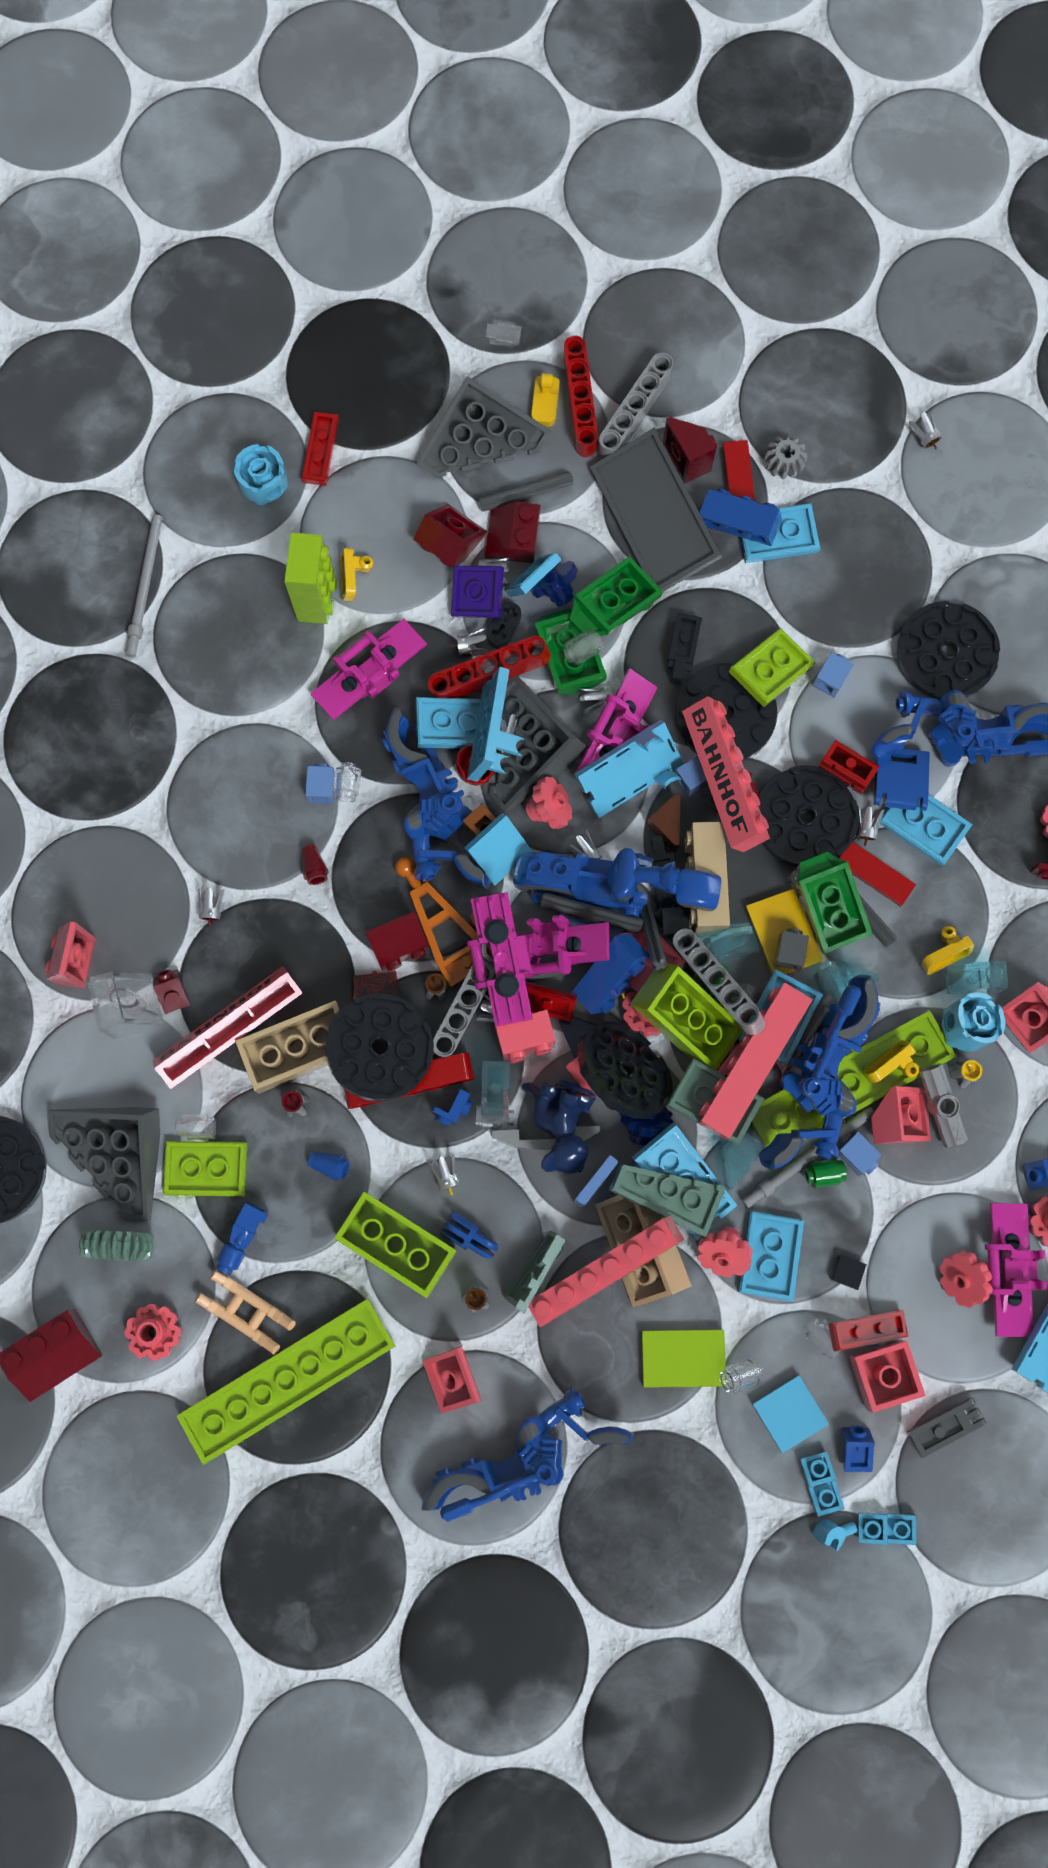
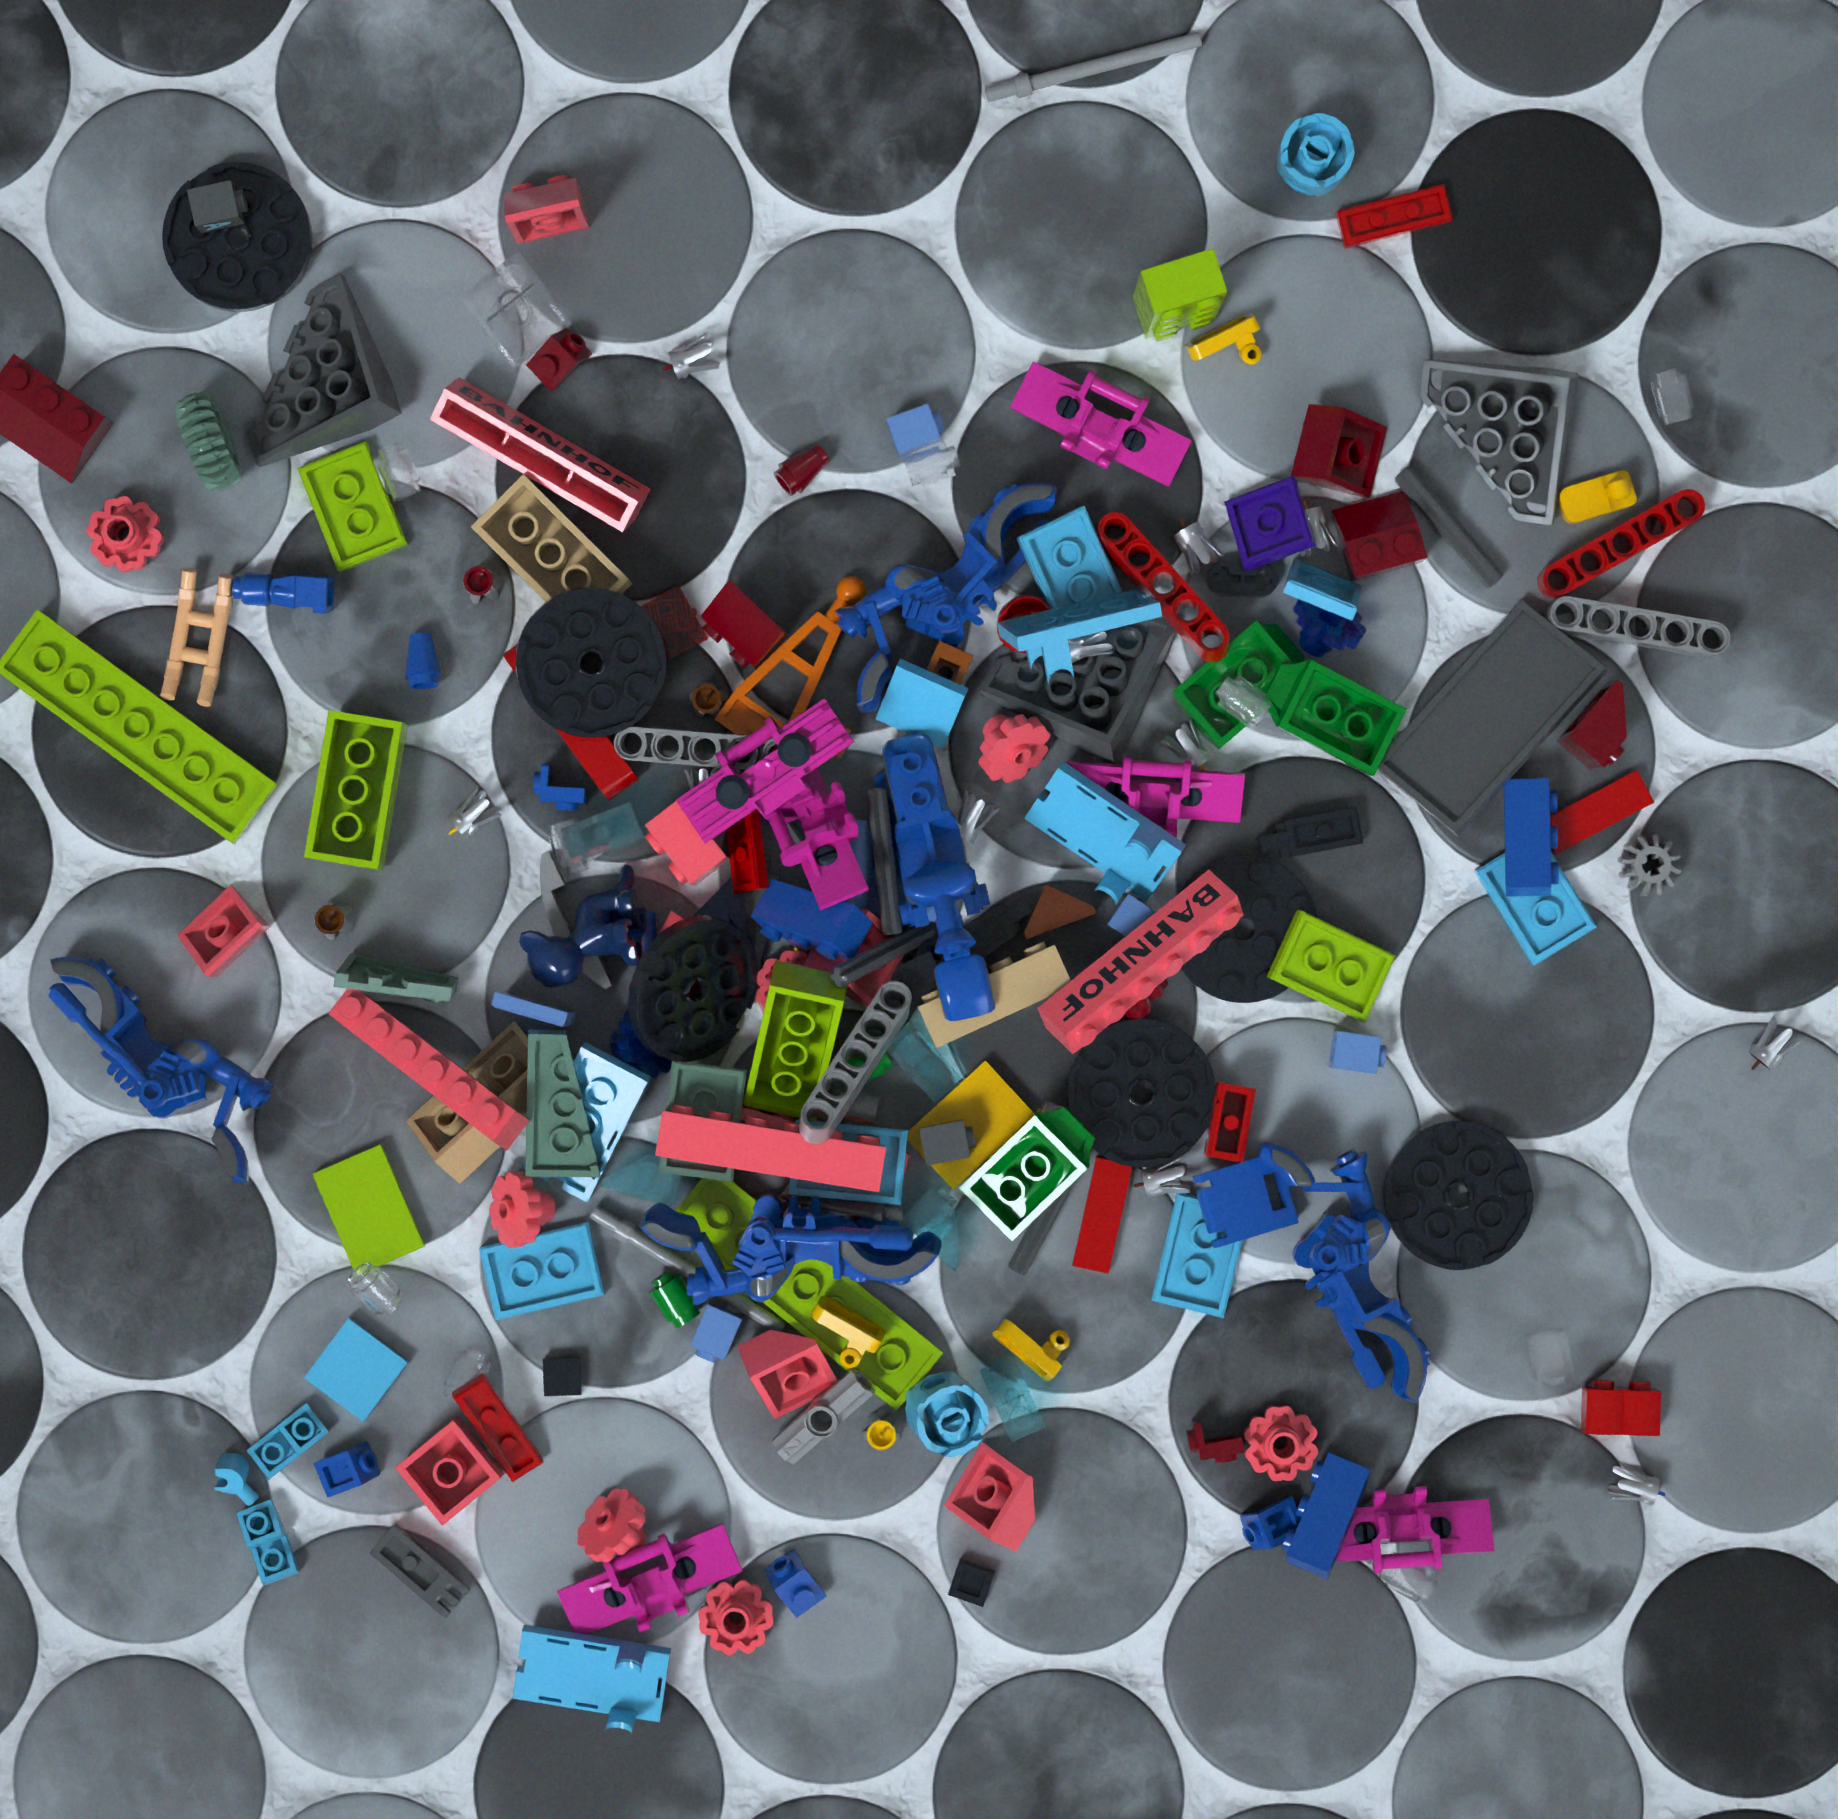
camera: 65 degrees right, 10 degrees up
blue arm [439,1210,498,1259] -> none

